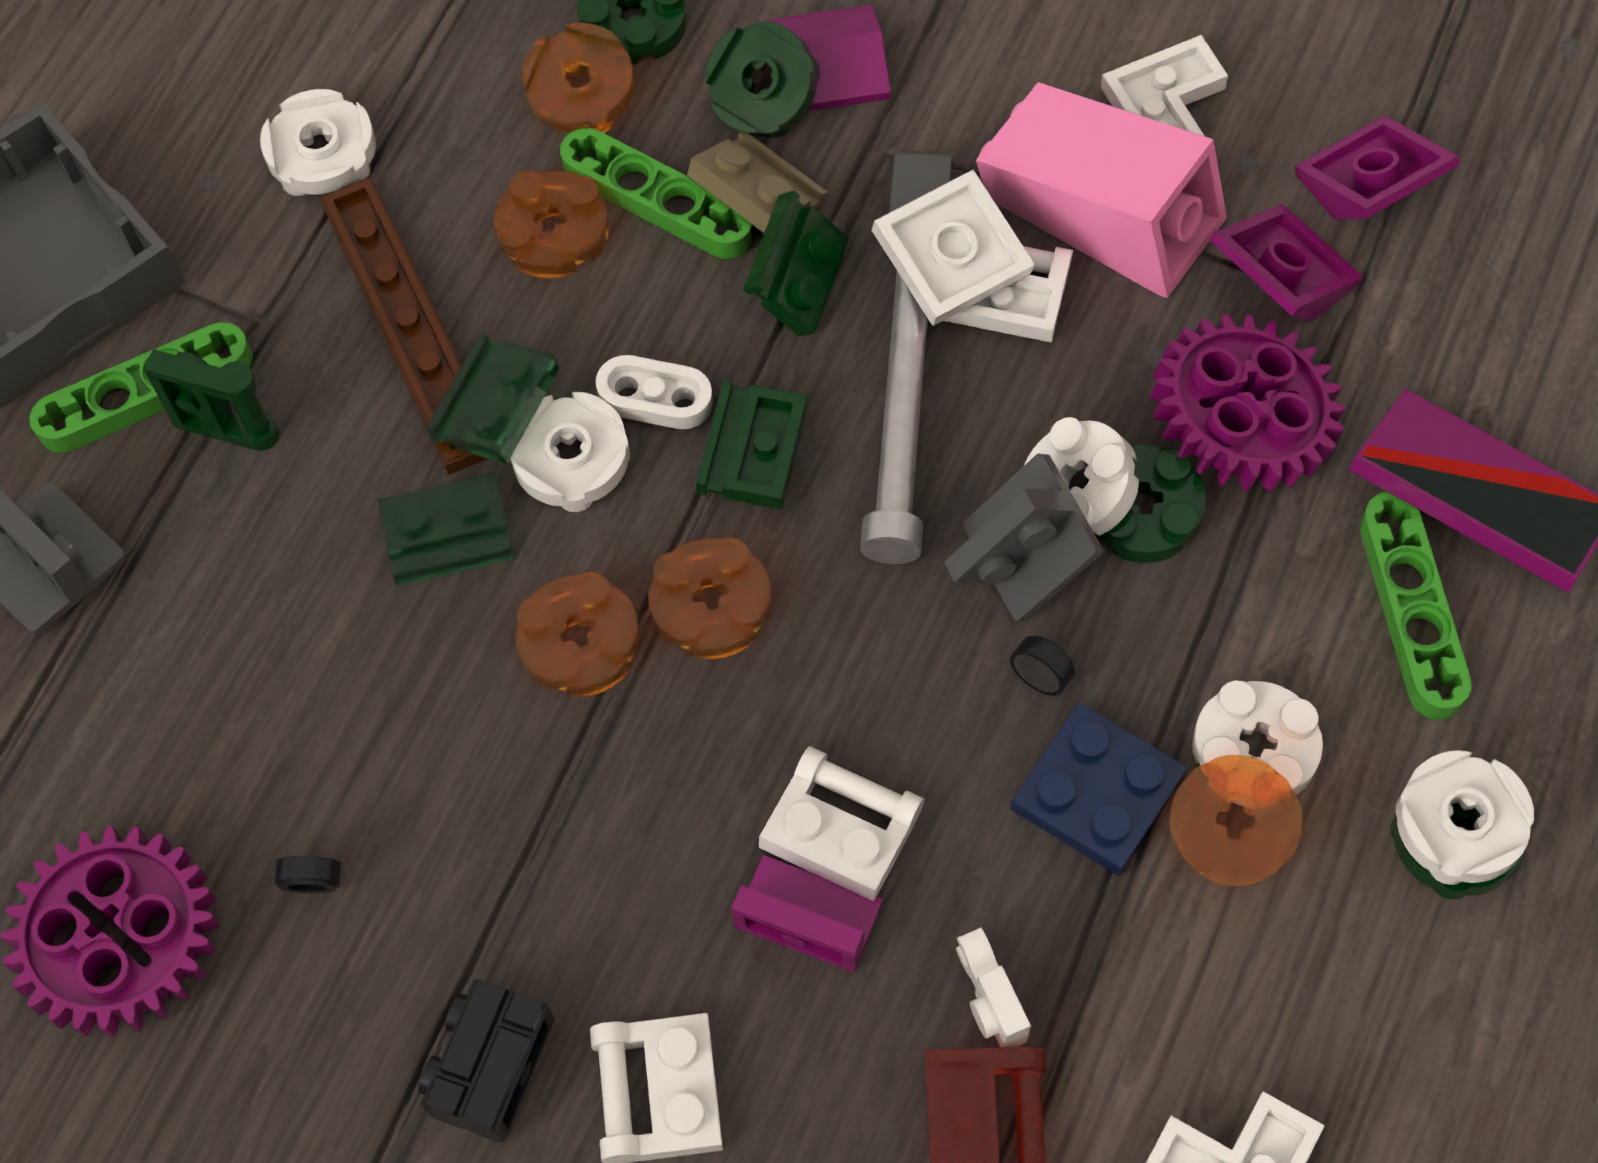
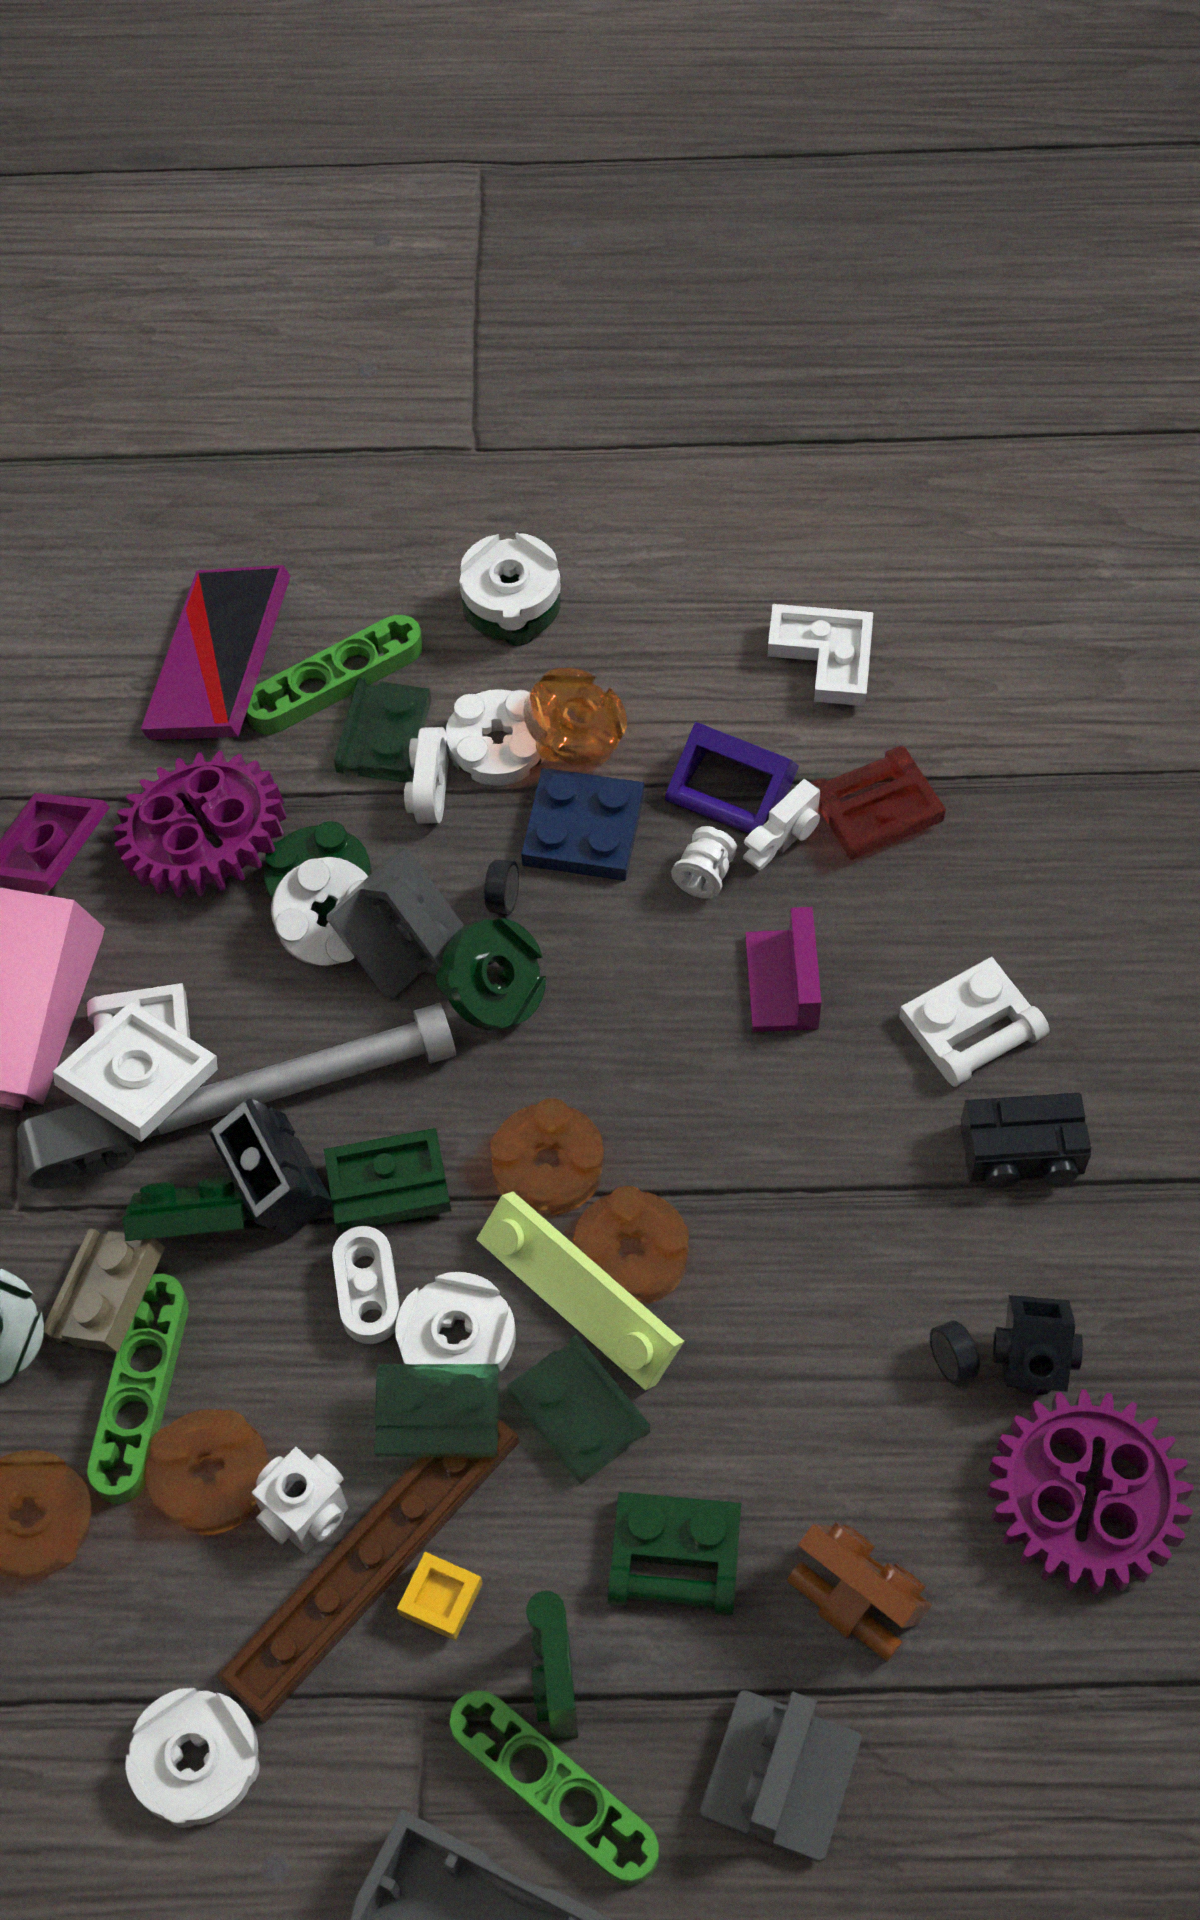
camera: 115 degrees left, 5 degrees down
white plate [759,746,924,902] -> none
none -> black brick [209,1099,332,1236]
none -> white brick [252,1447,349,1554]
none -> clear green plate [334,678,432,783]
none -> yellow plate [397,1552,483,1641]
none -> white plate [404,727,449,824]
none -> dark green plate [436,918,546,1030]
none -> yellowish green plate [476,1191,684,1391]
none -> dark green plate [608,1492,741,1616]
none -> dark purple tile [665,722,799,834]
none -> white bush [671,826,737,899]
none -> dark orange plate [787,1522,932,1662]
none -> black brick [993,1295,1083,1395]

